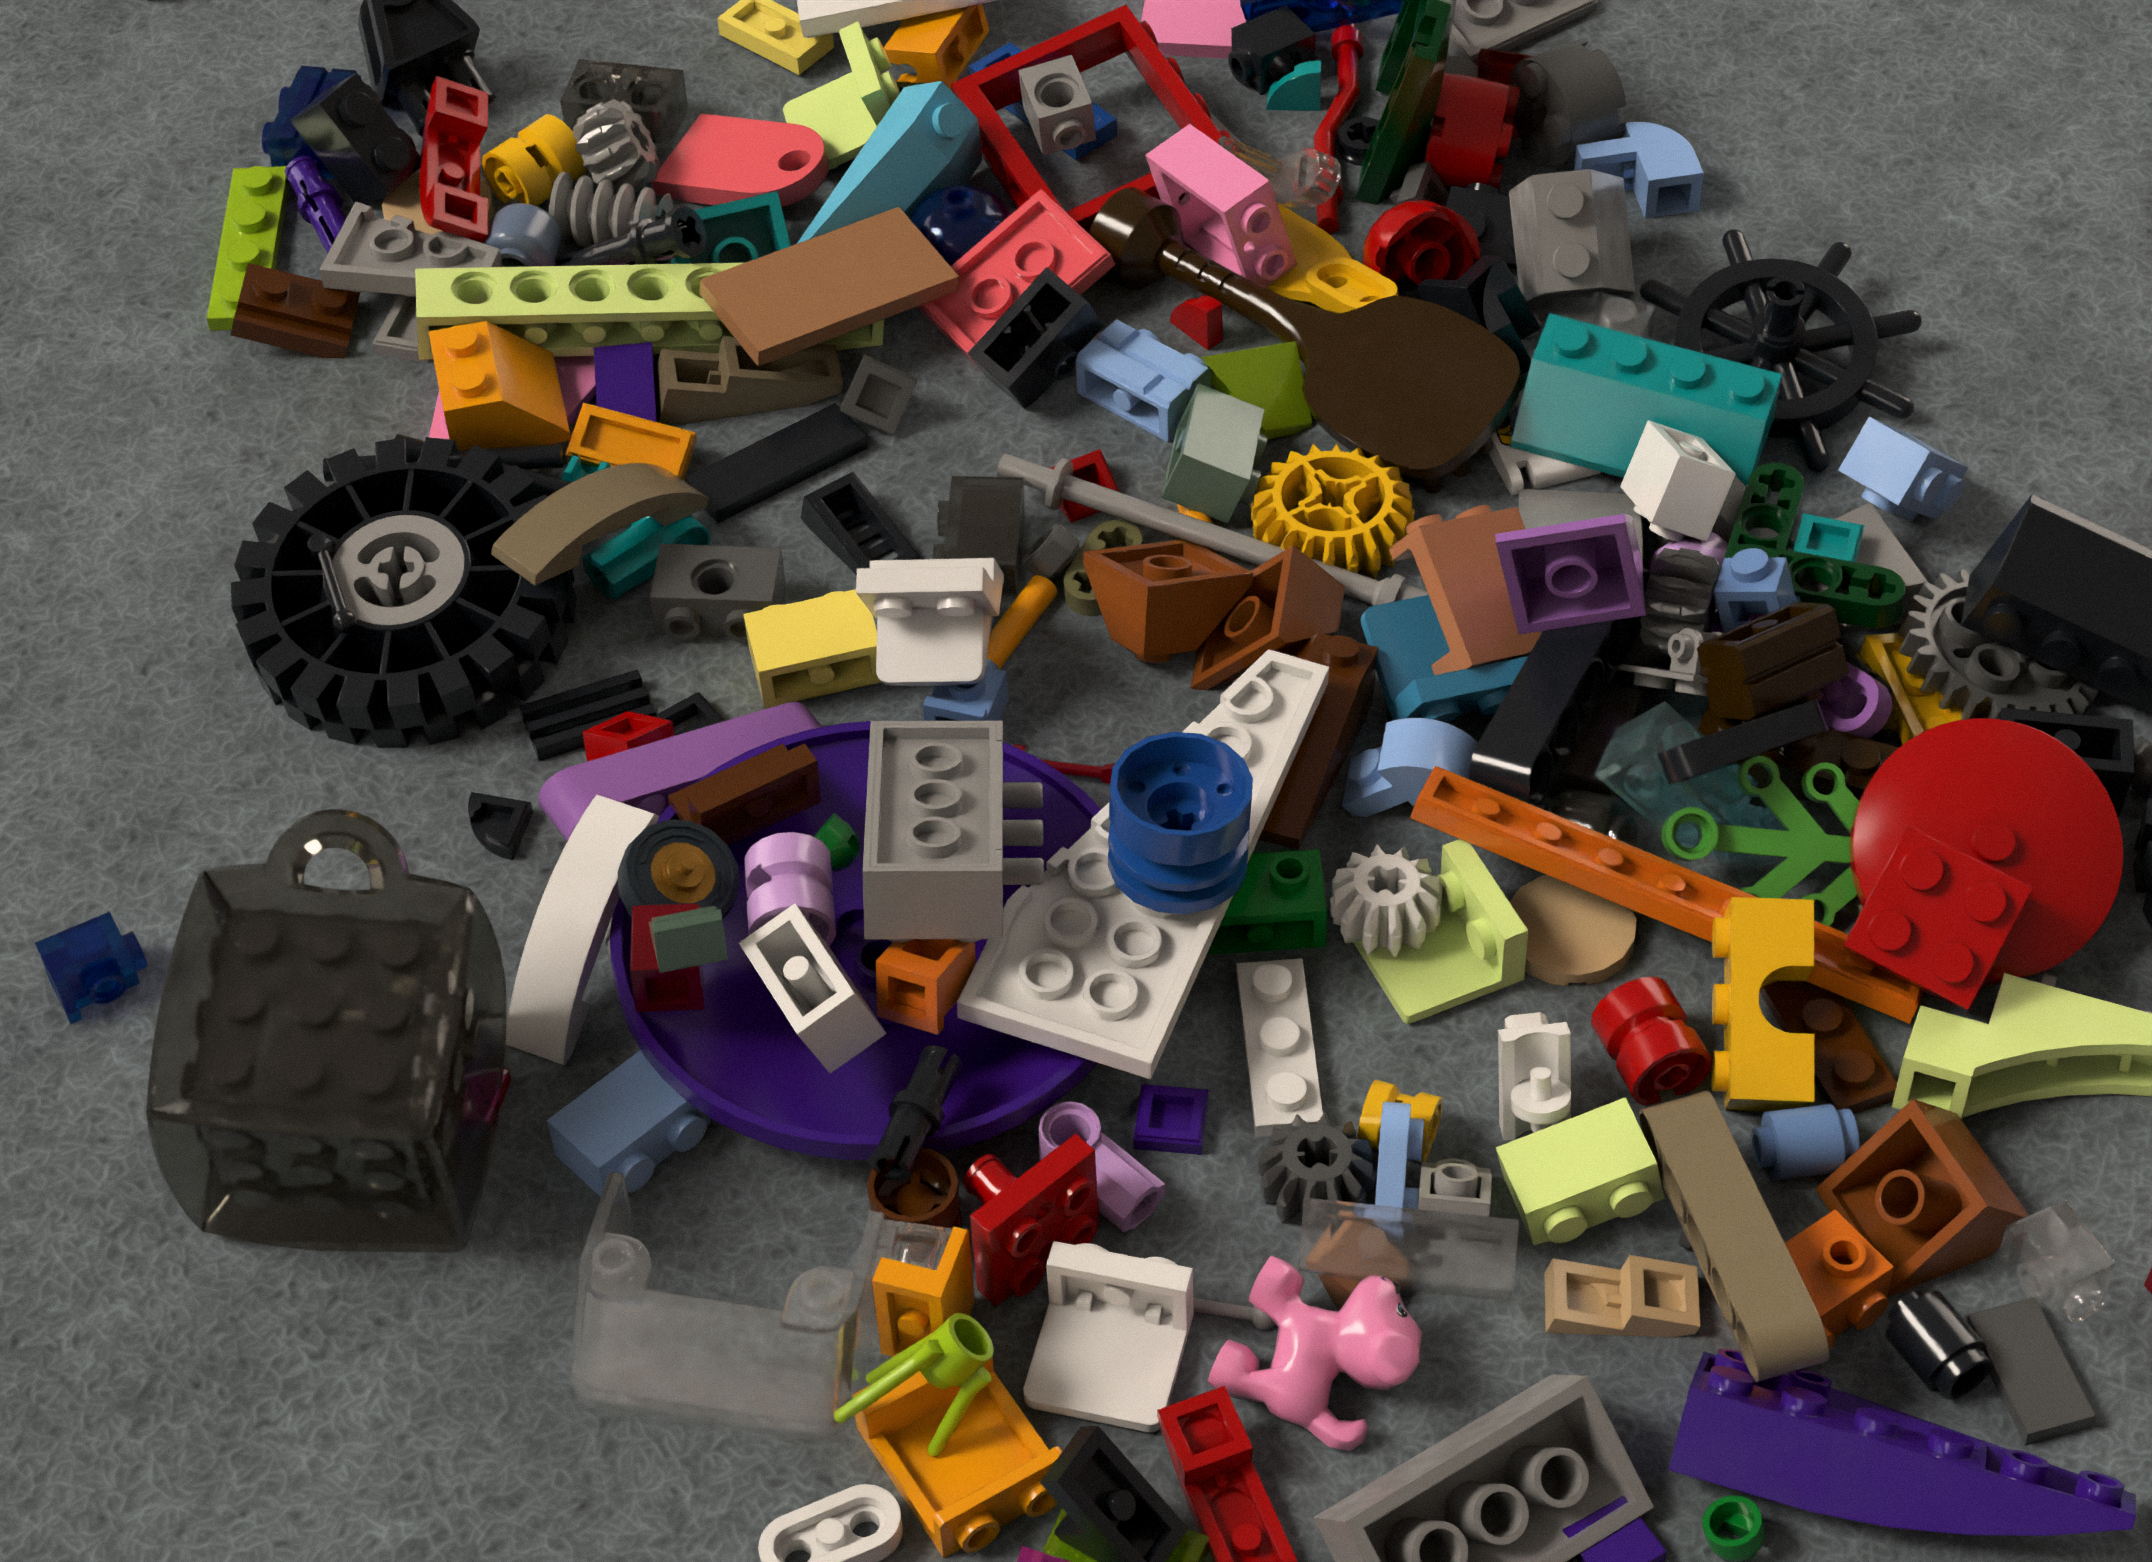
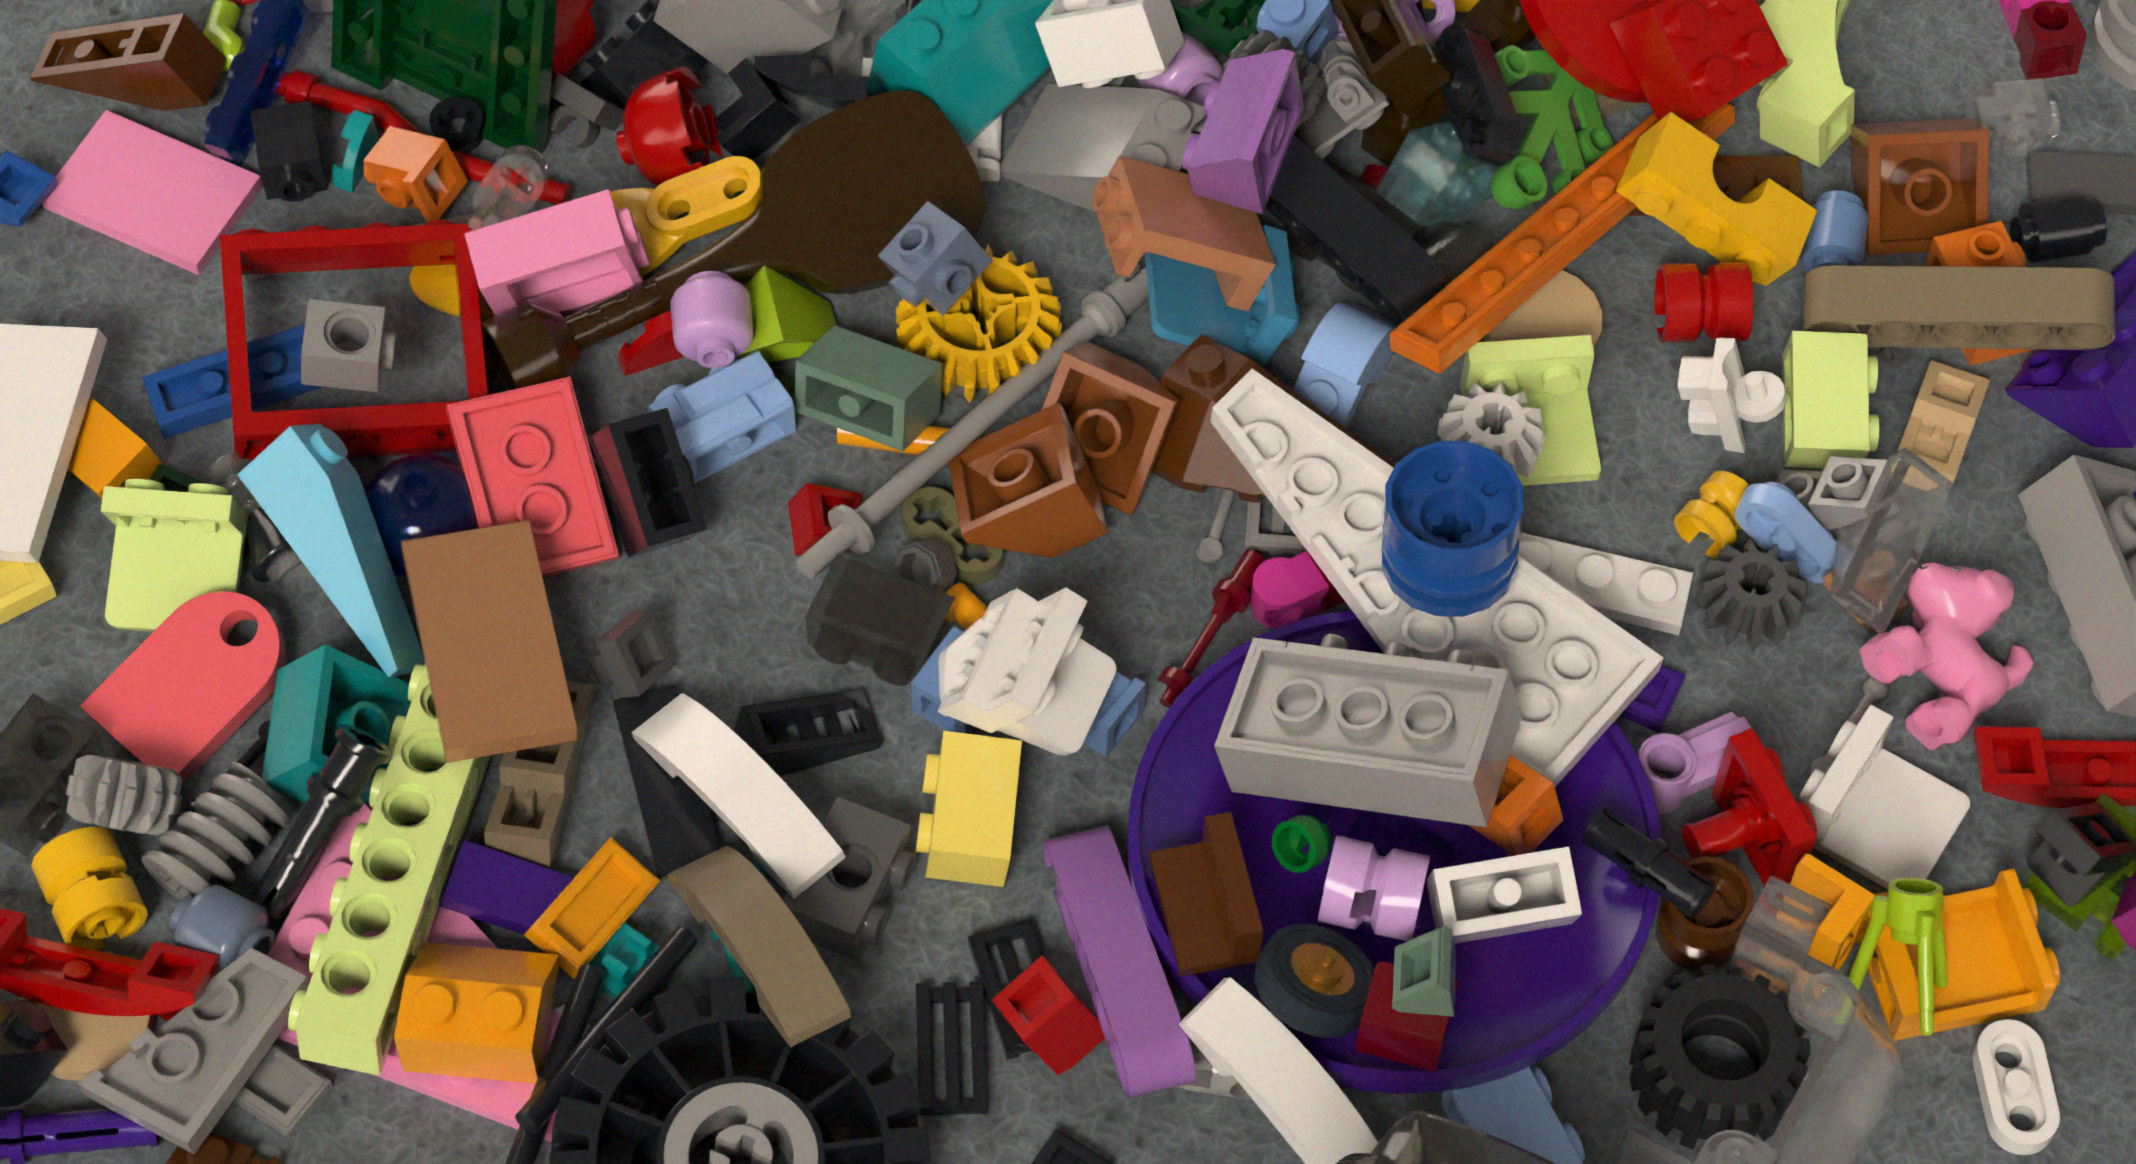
camera: 75 degrees left, 10 degrees up
none -> orange brick [363,126,468,222]
none -> white slope [631,693,846,899]
none -> lavender head [670,271,754,368]
none -> sand blue brick [878,201,993,316]
none -> black tyre [1629,964,1810,1154]

